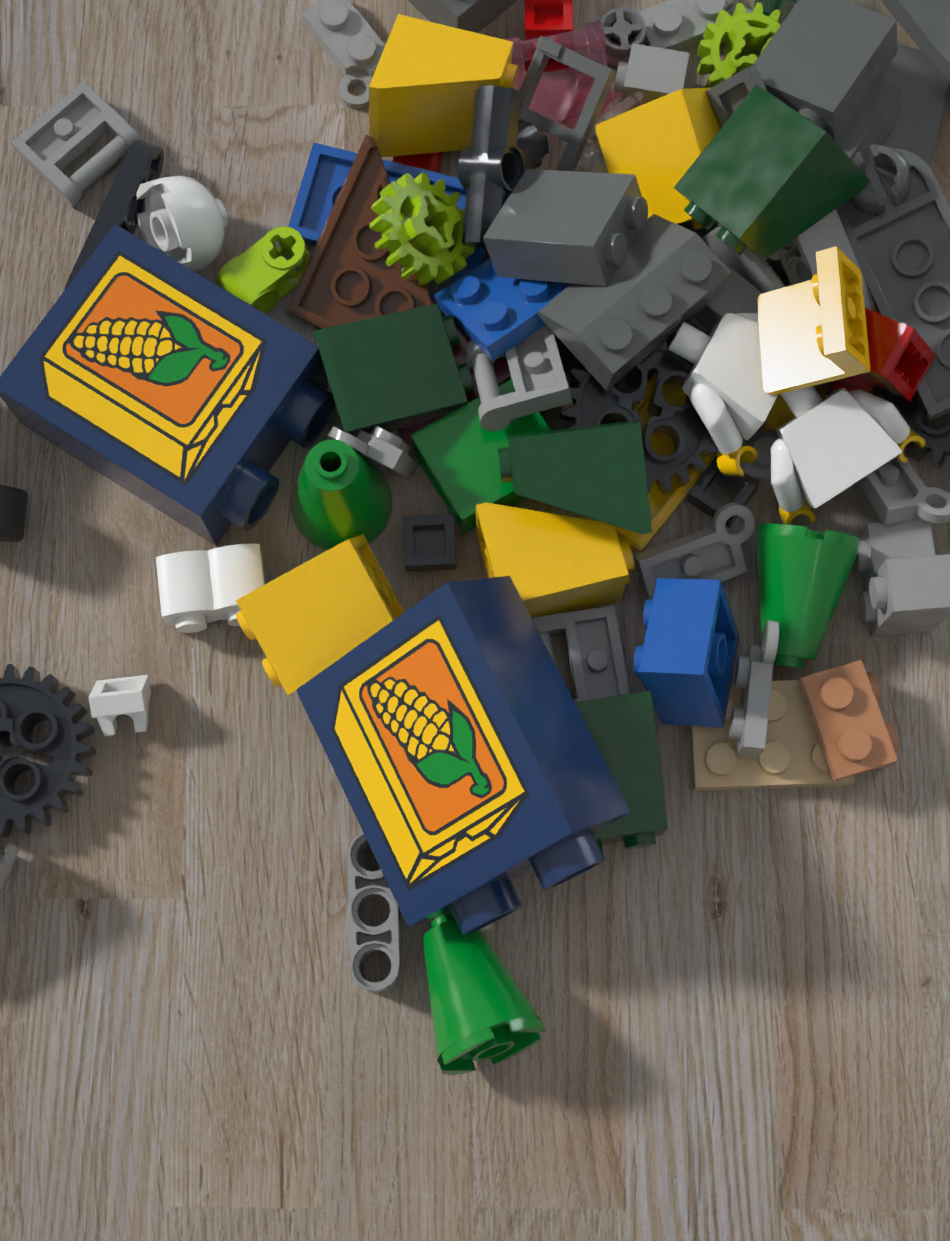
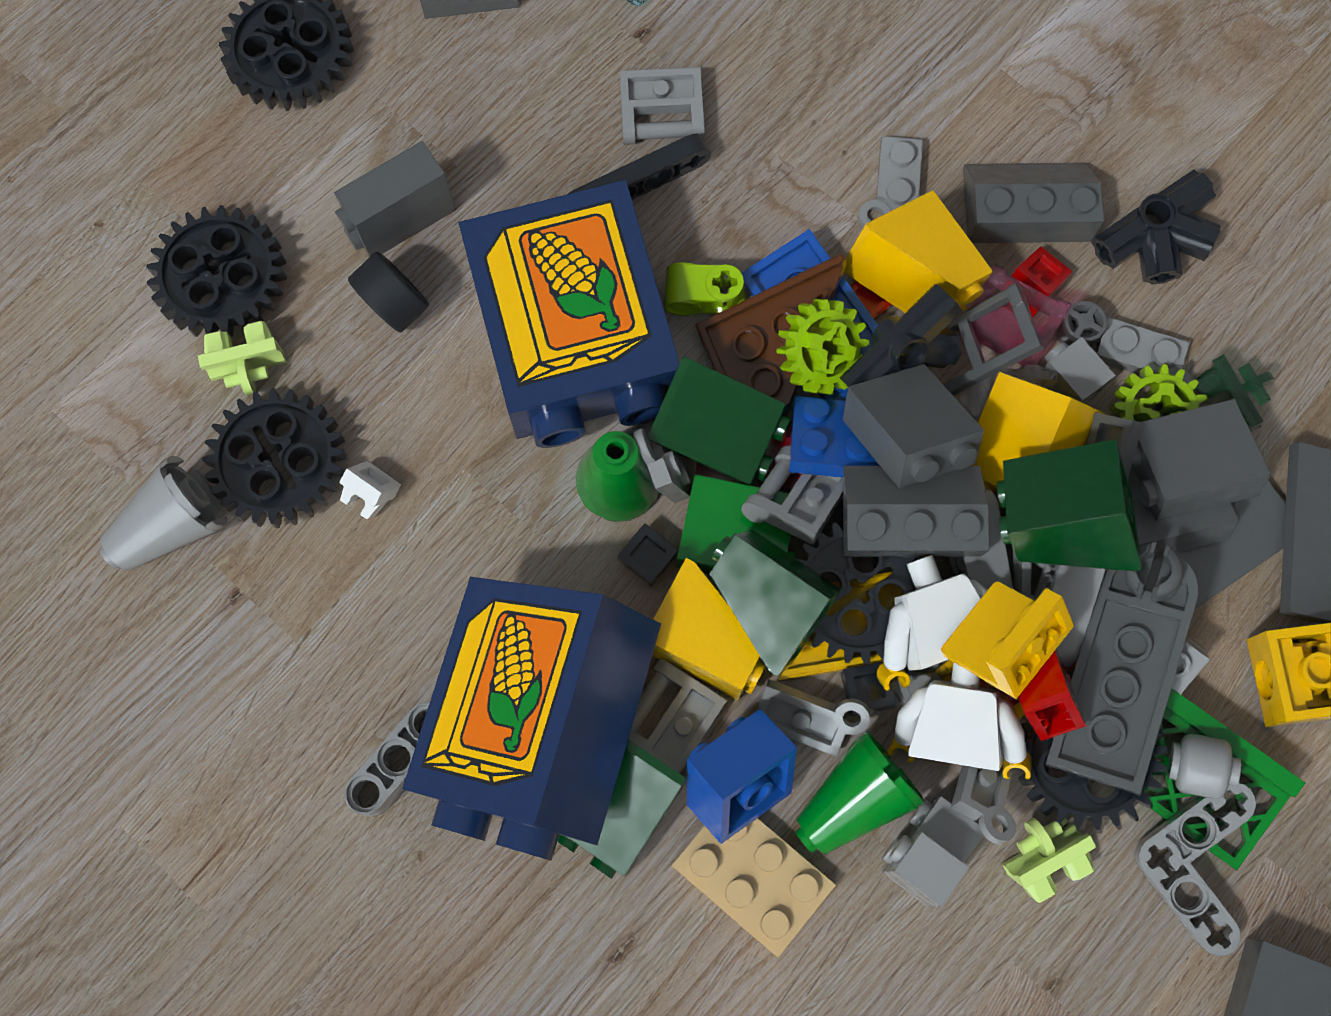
camera: 40 degrees right, 0 degrees up
white cylinder [136,176,228,273] -> none
white brick [156,544,266,633] -> none
yellow slope [235,534,405,696] -> none
green cone [422,913,545,1075] -> none
light grey hinge [729,620,779,758] -> none
nougat bracket [798,660,899,782] -> none

